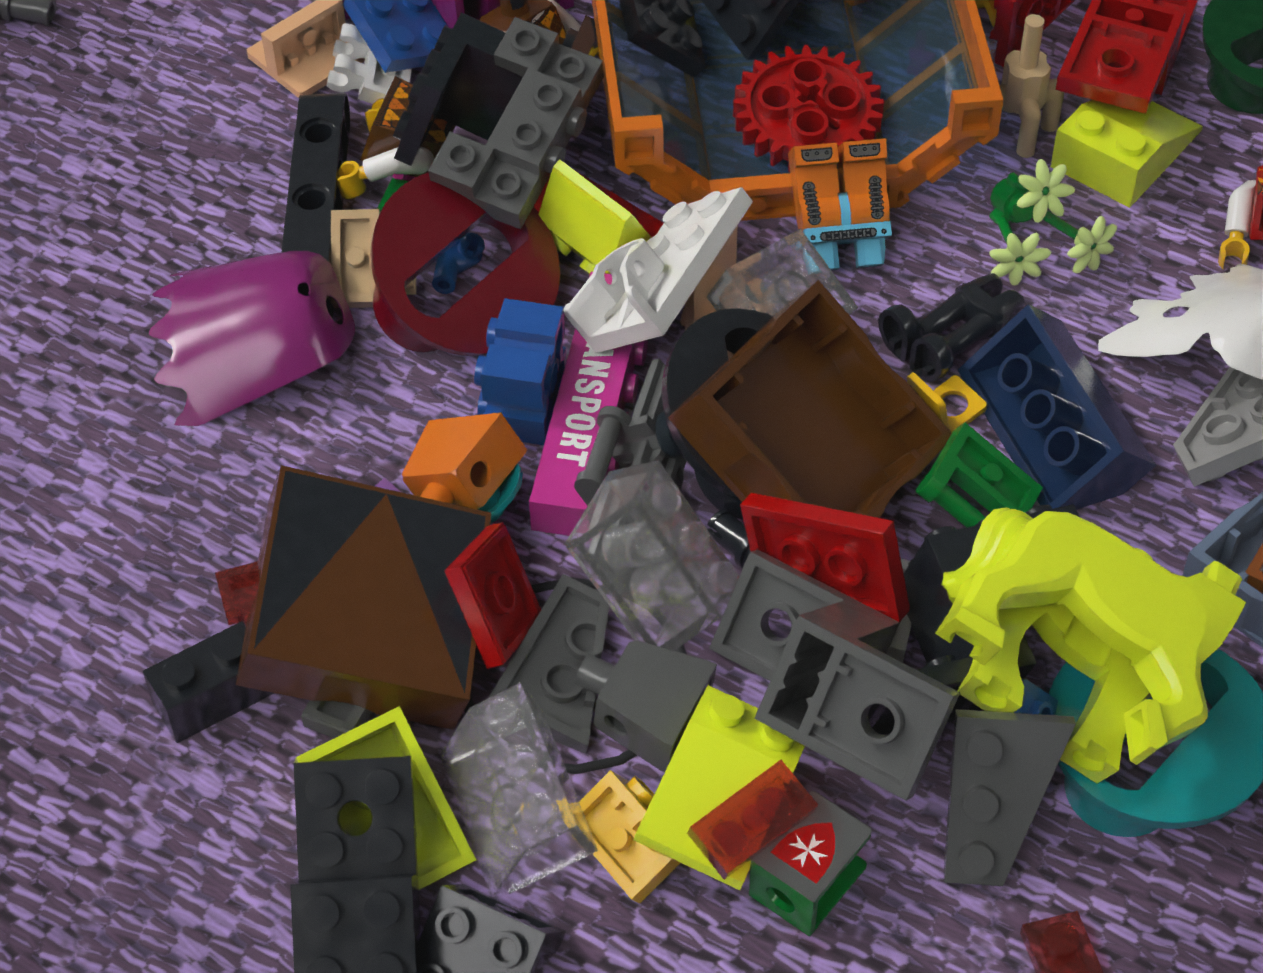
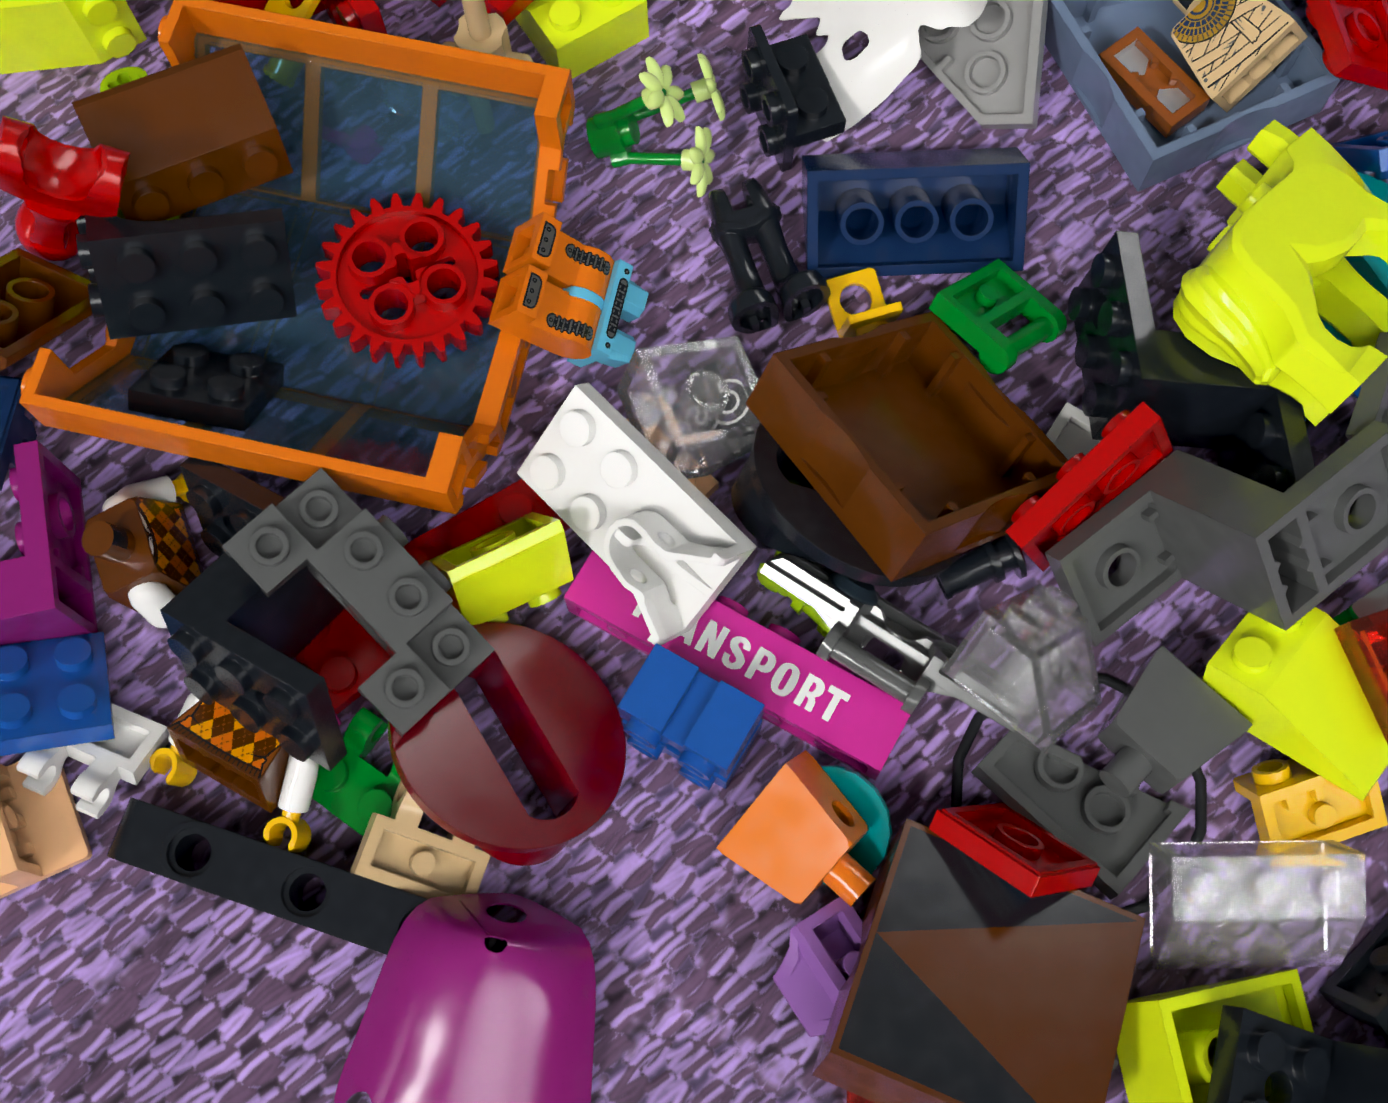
camera: 70 degrees left, 20 degrees up
none -> black bracket [739,24,846,172]

